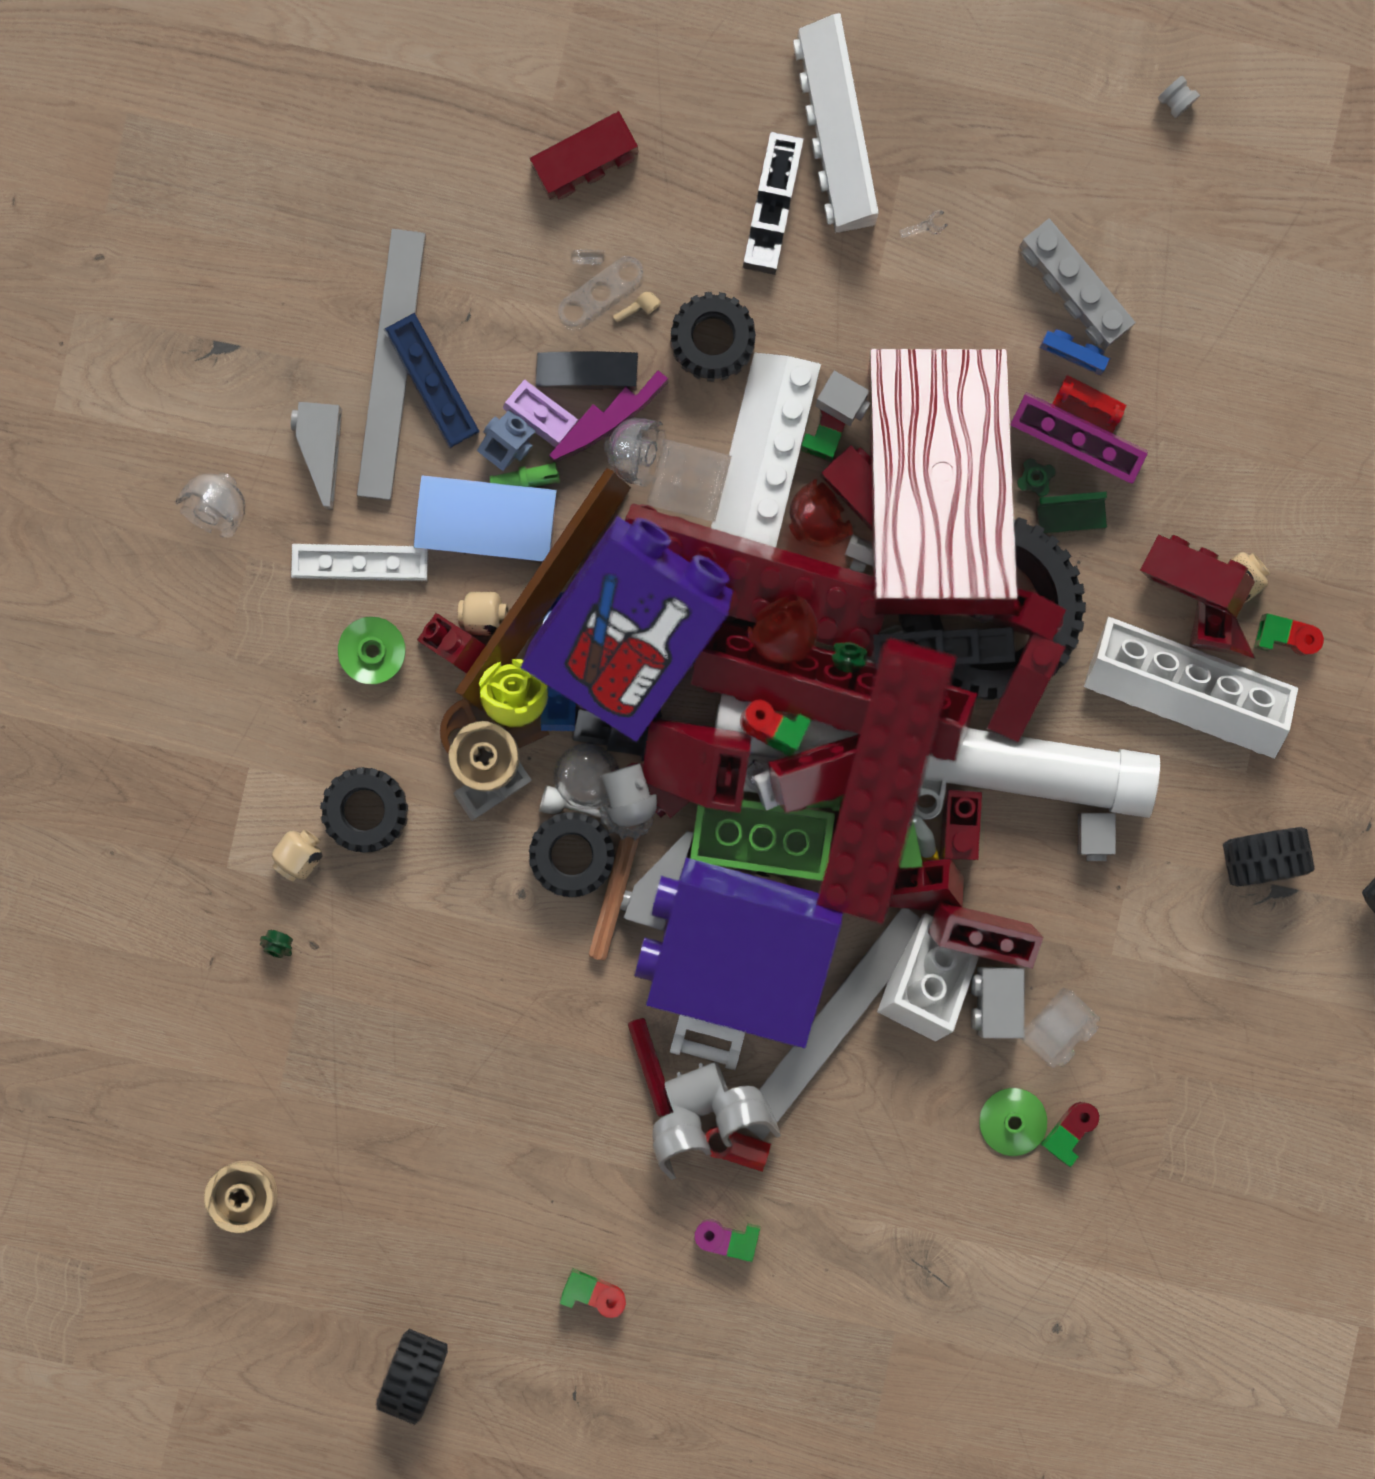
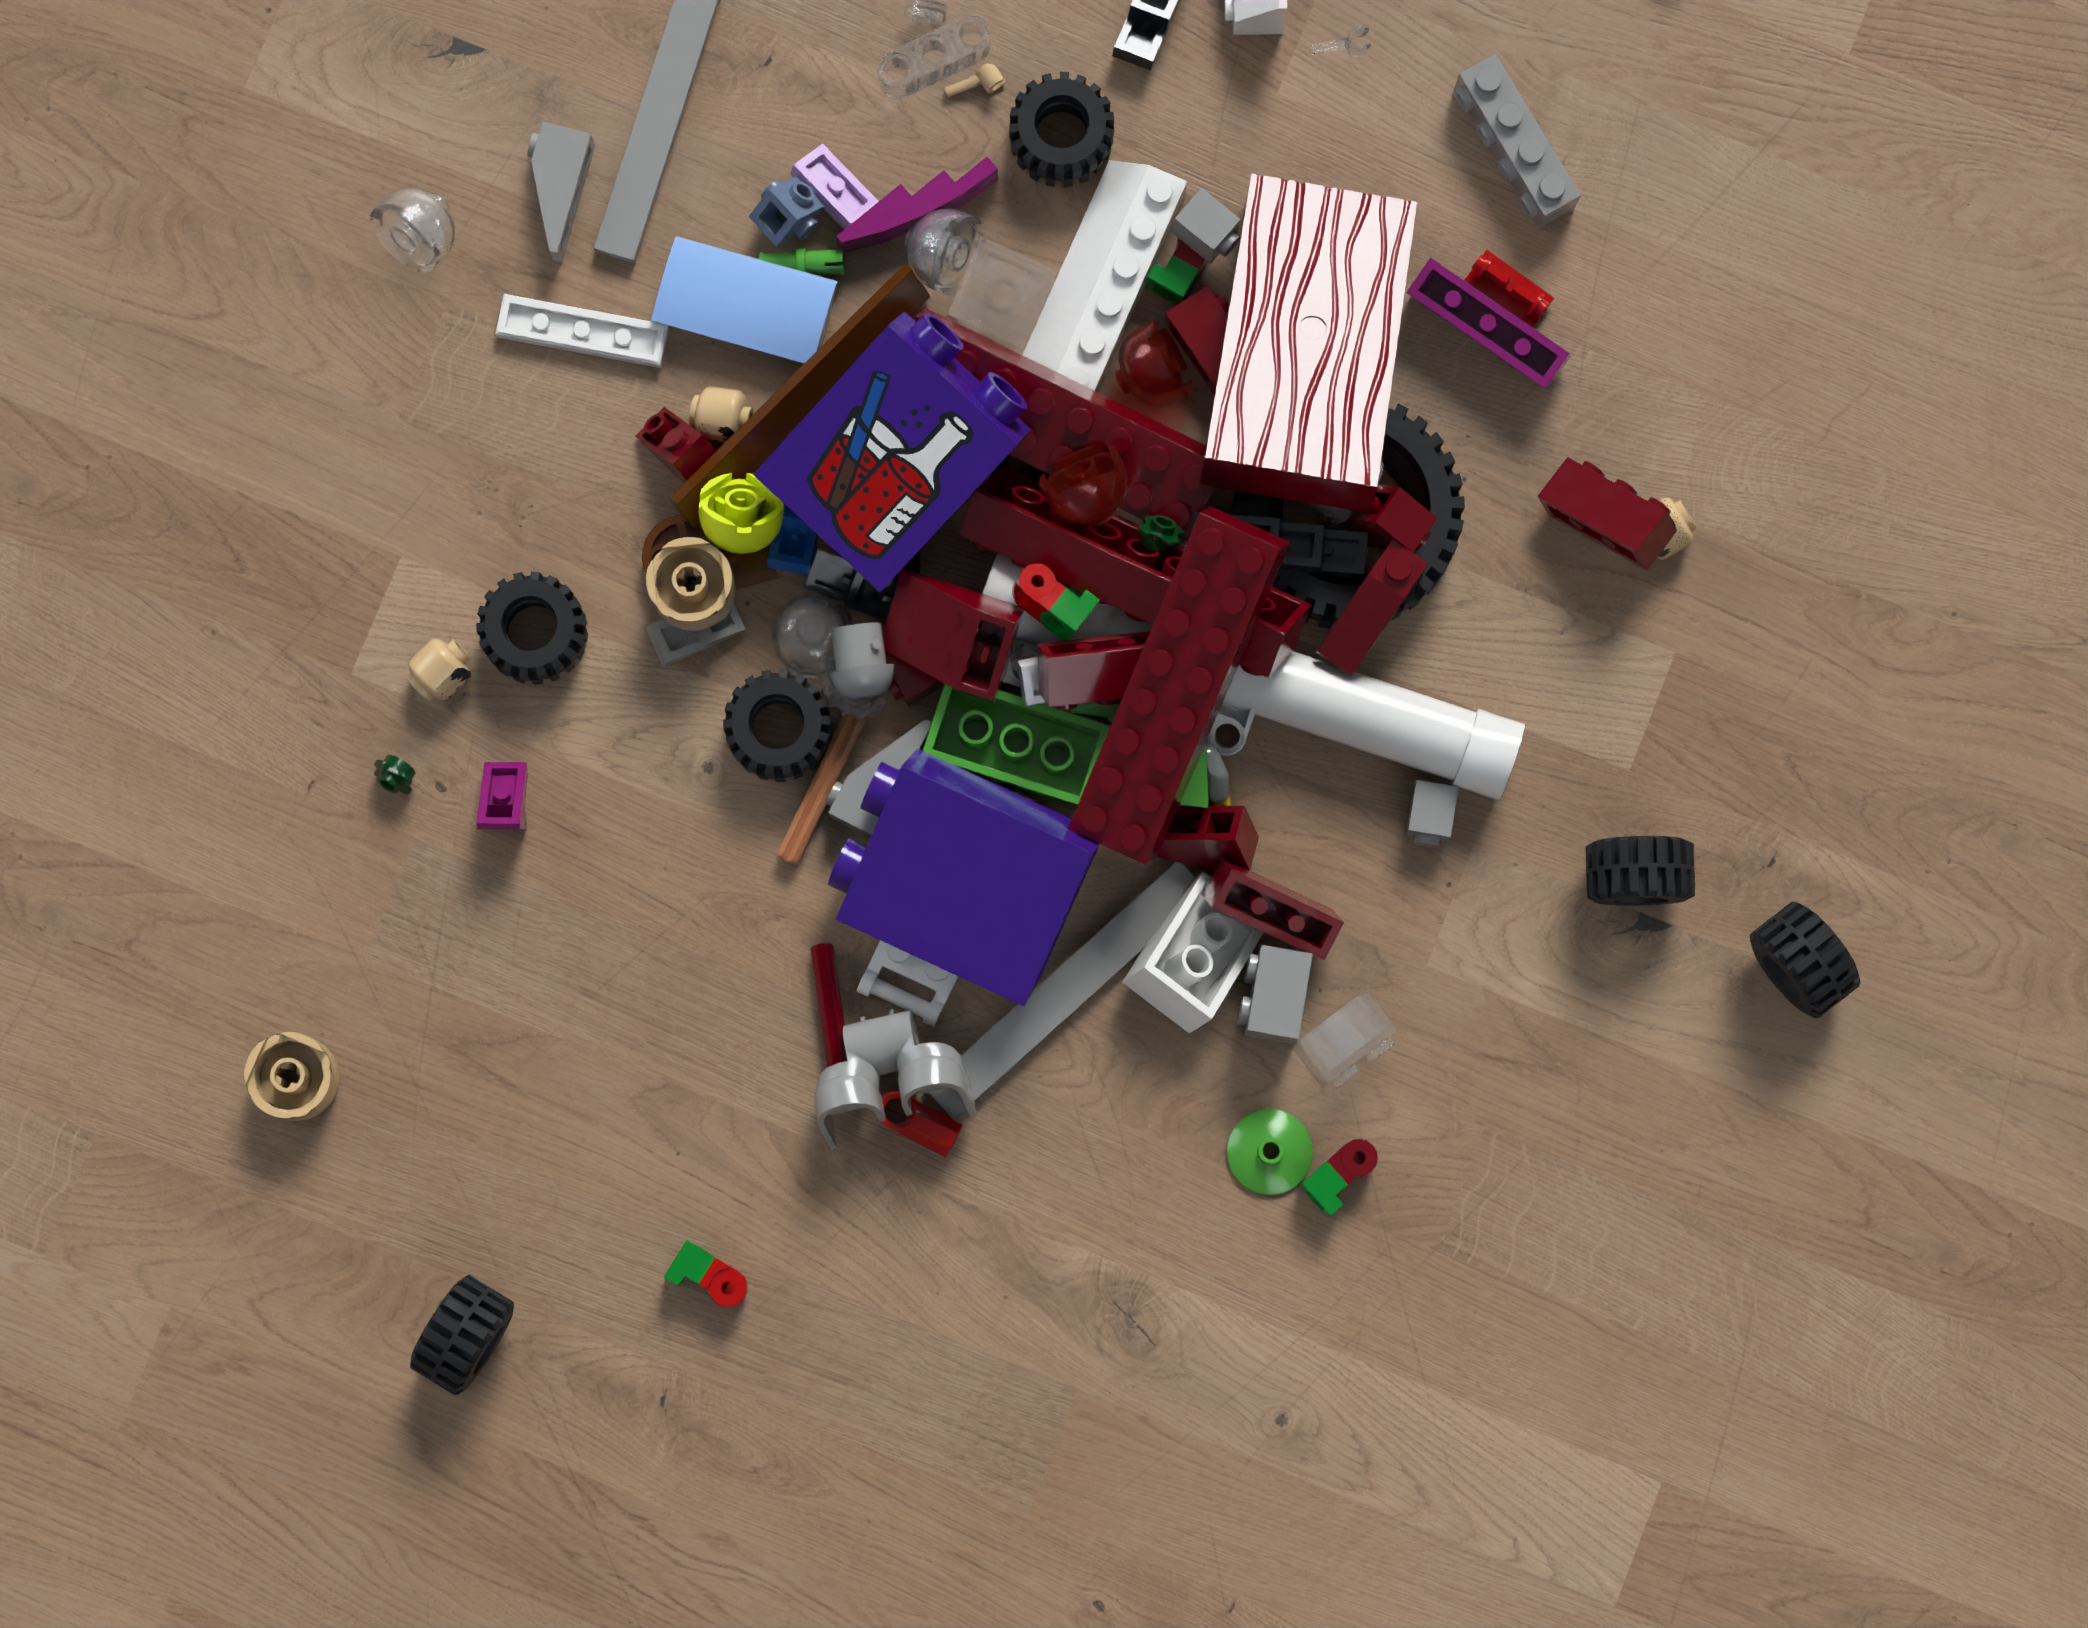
camera: 10 degrees right, 5 degrees down
bright green dish [338,616,406,684] -> none
dark blue tile [384,313,480,449] -> none
black slope [536,351,638,390] -> none
white hinge [539,785,617,825] -> none
leg [695,1219,761,1262] -> none
light grey tile [845,535,873,573] -> none
dark red slope [940,790,982,861] -> none
dark green plate [1017,458,1056,497] -> none
dark green panel [1036,491,1107,534] -> none
blue plate [1039,329,1110,375] -> none
white slope [1084,617,1298,759] -> none
dark red slope [1189,601,1255,659] -> none
leg [1253,613,1324,656] -> none
none -> magenta slope [476,762,528,830]

